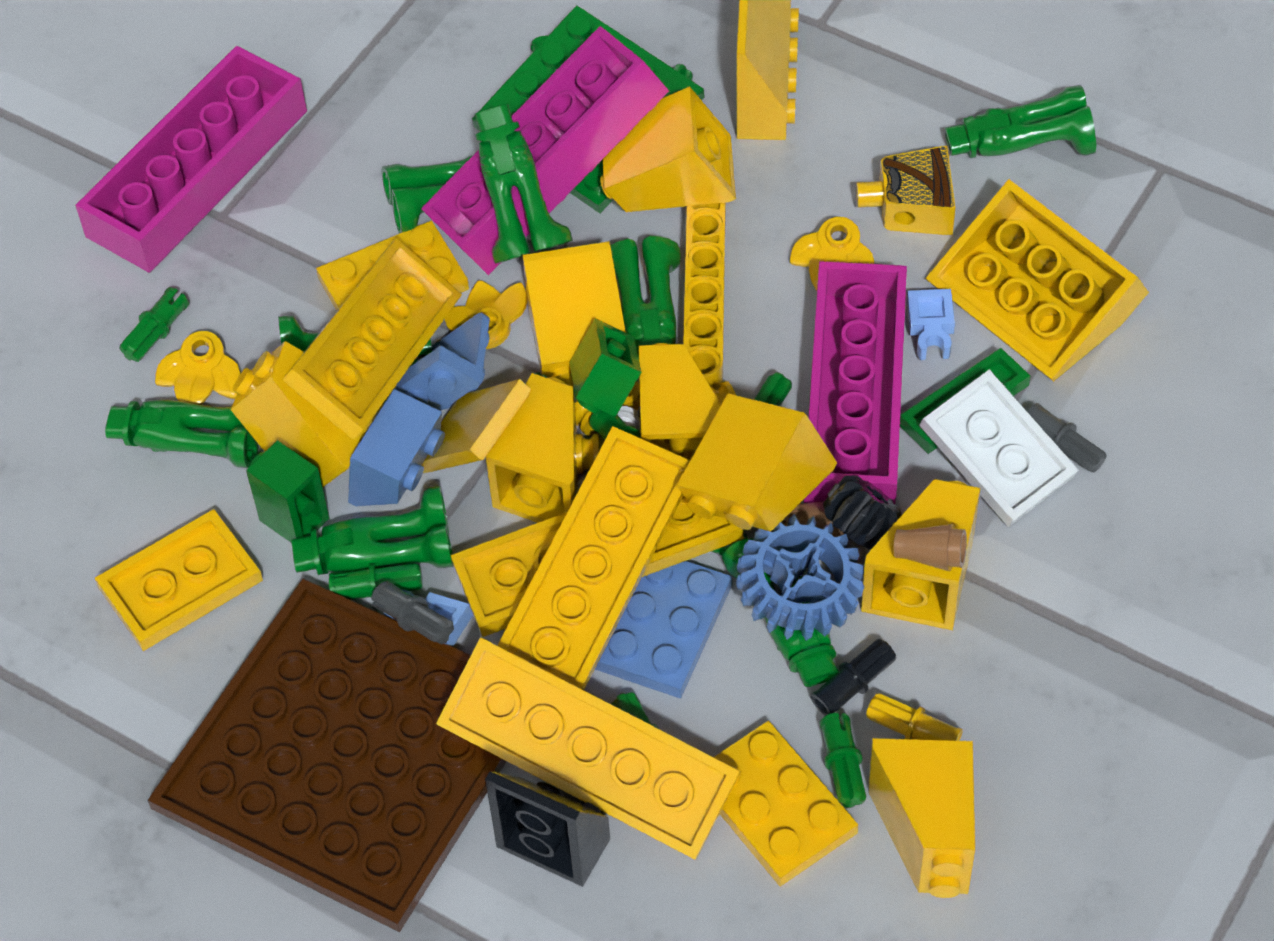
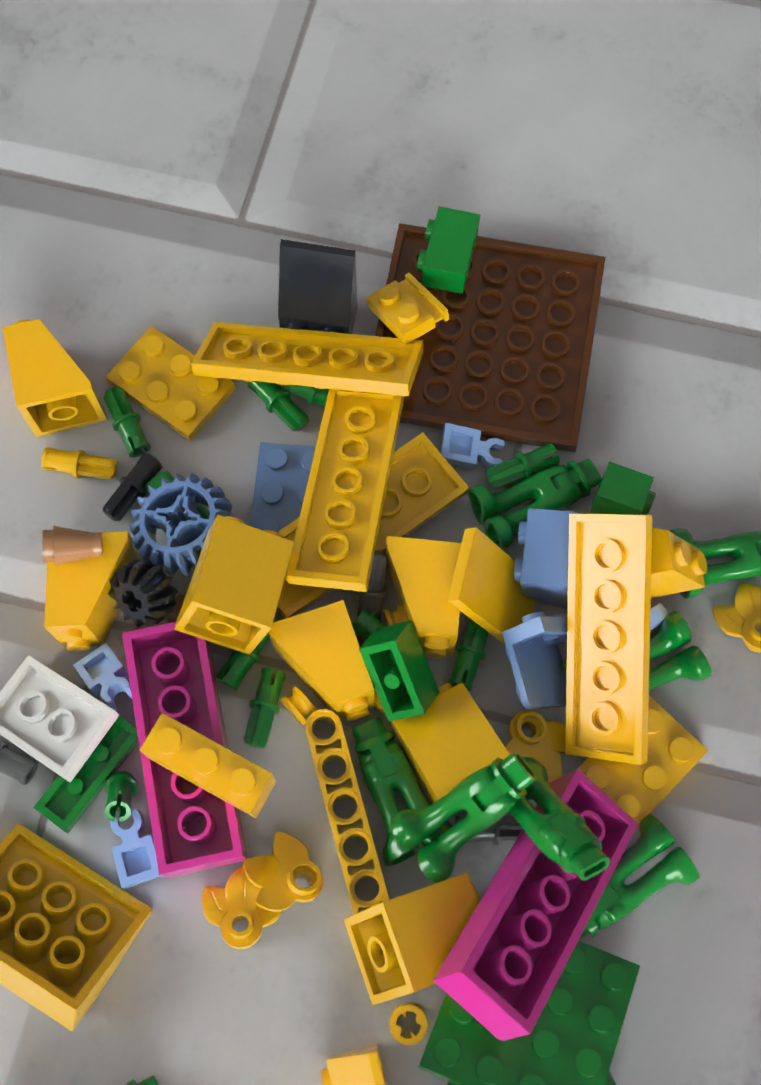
camera: 160 degrees right, 15 degrees up
yellow plate [95,509,263,651] -> none
dark grey axle [371,581,454,644] -> none
torso [856,146,956,235] -> none
none -> light blue plate [73,643,132,710]
none -> green pin [104,771,138,822]
none -> yellow brick [140,713,277,818]
none -> yellow plate [243,831,324,911]
none -> yellow plate [366,273,450,345]
none -> green piece [390,751,537,883]
none -> green brick [417,206,480,294]

